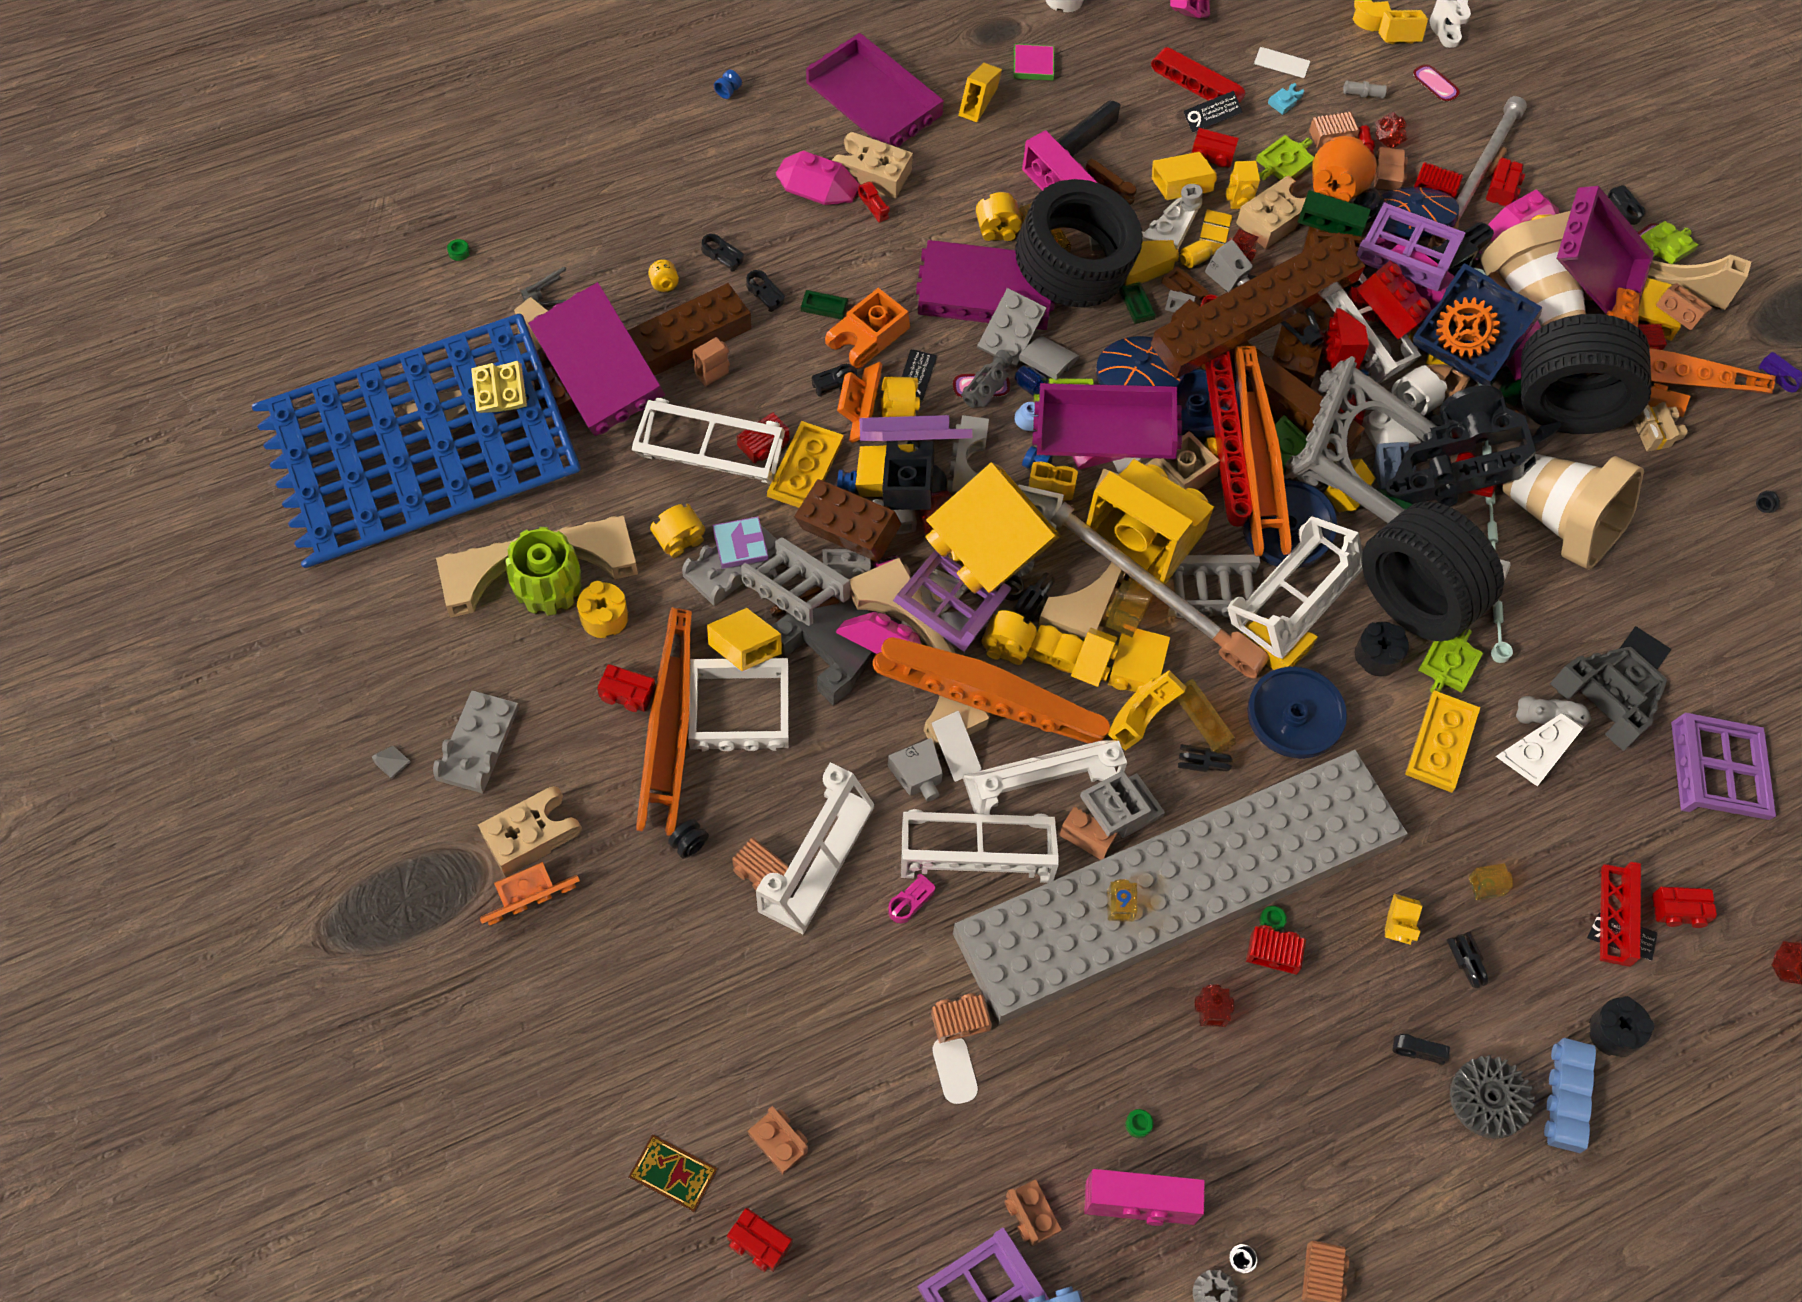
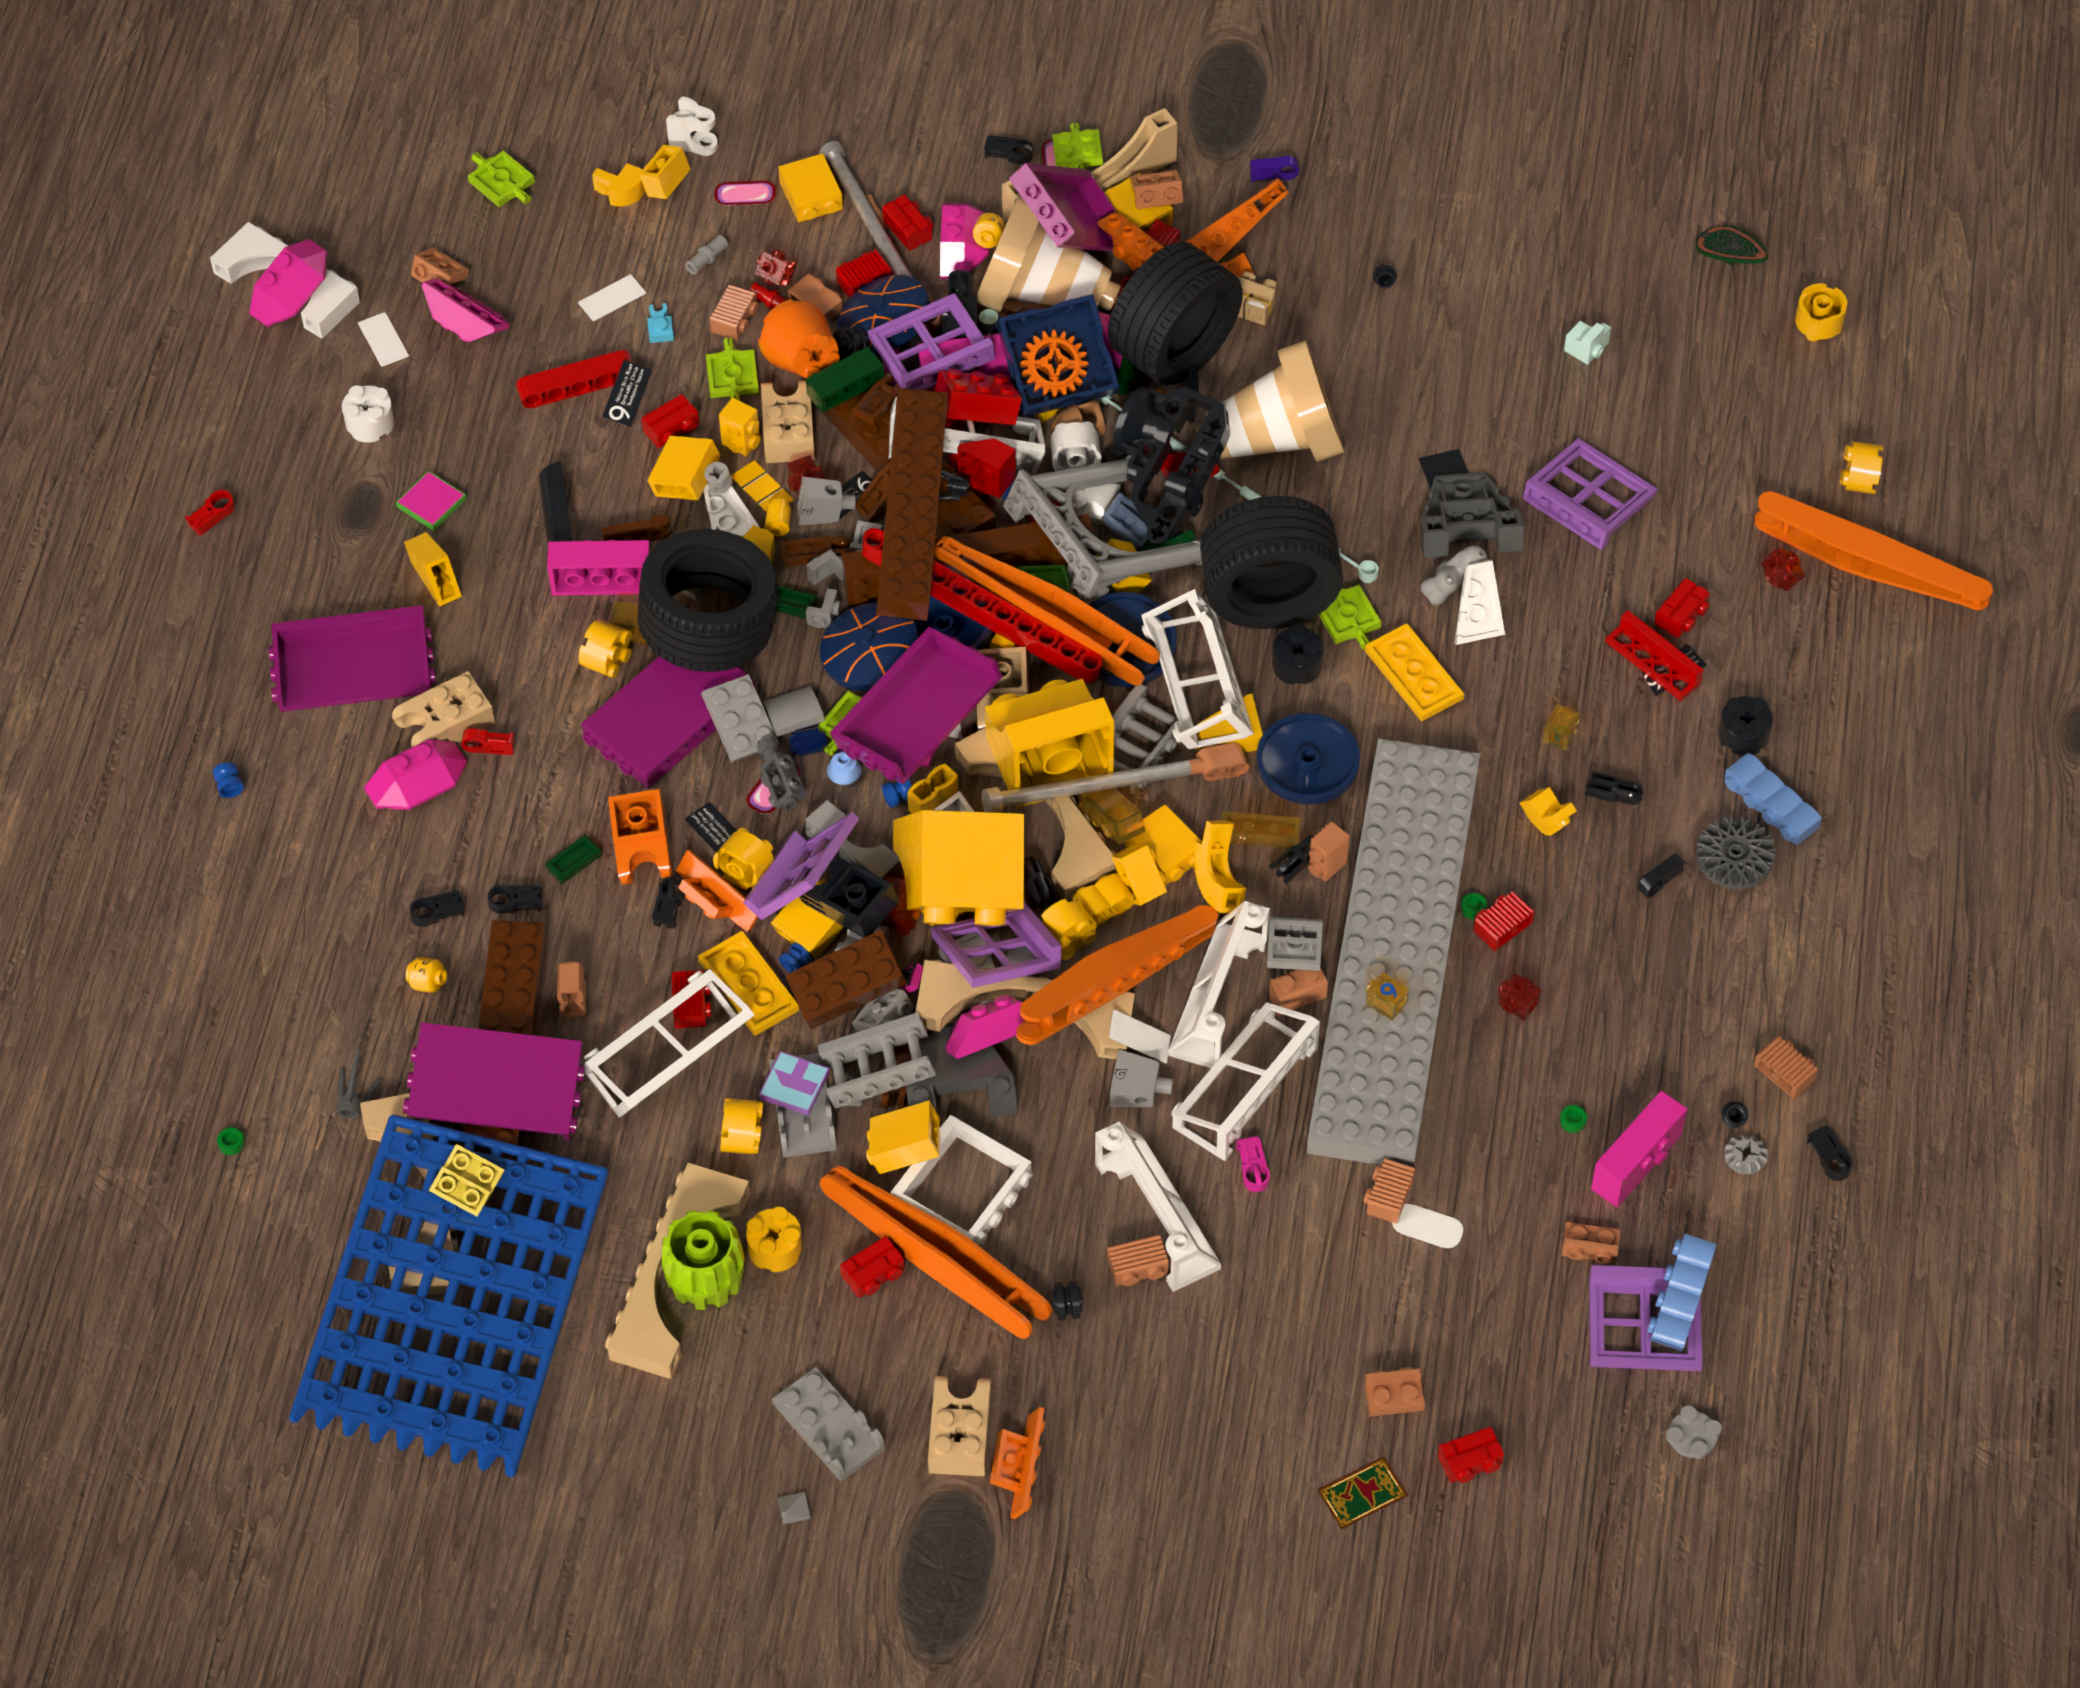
camera: 50 degrees left, 5 degrees down
none -> yellow brick [778,153,843,223]
none -> light grey bracket [806,588,841,628]
none -> nougat brick [1308,822,1349,881]

